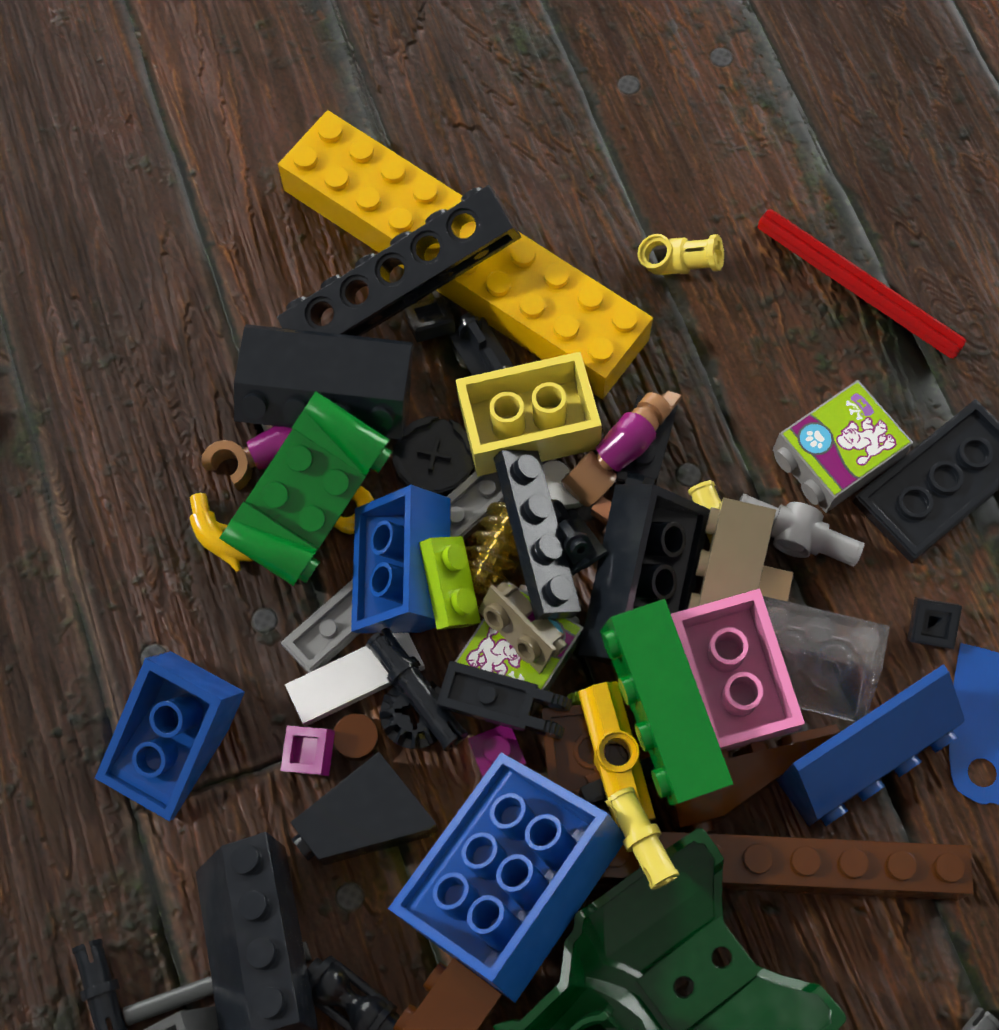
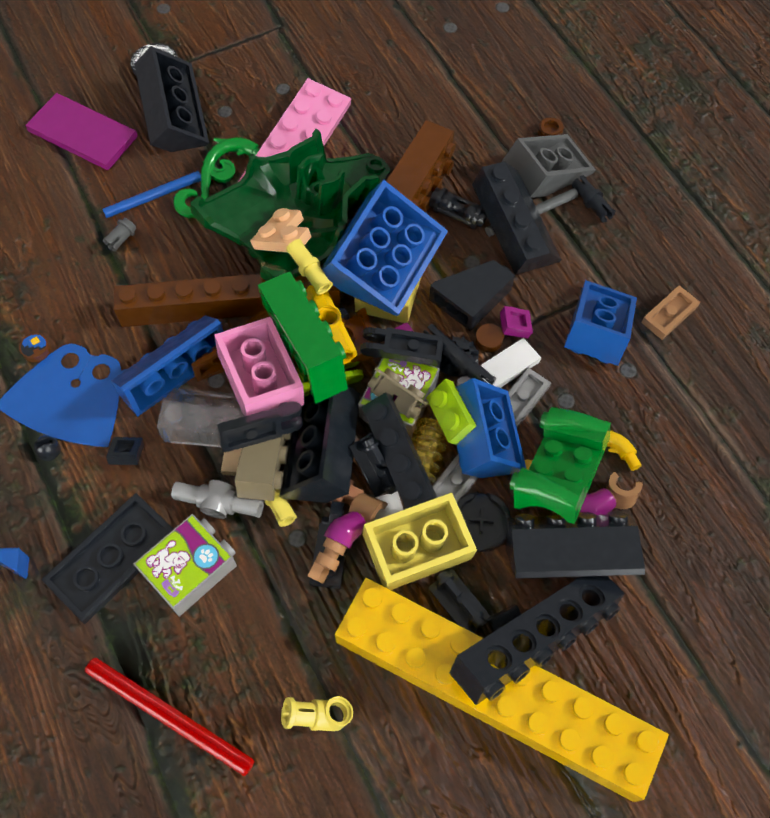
camera: 170 degrees right, 5 degrees down
none -> black hinge [217,401,303,453]
none -> light nougat plate [250,208,312,252]
none -> medium nougat plate [641,286,700,340]

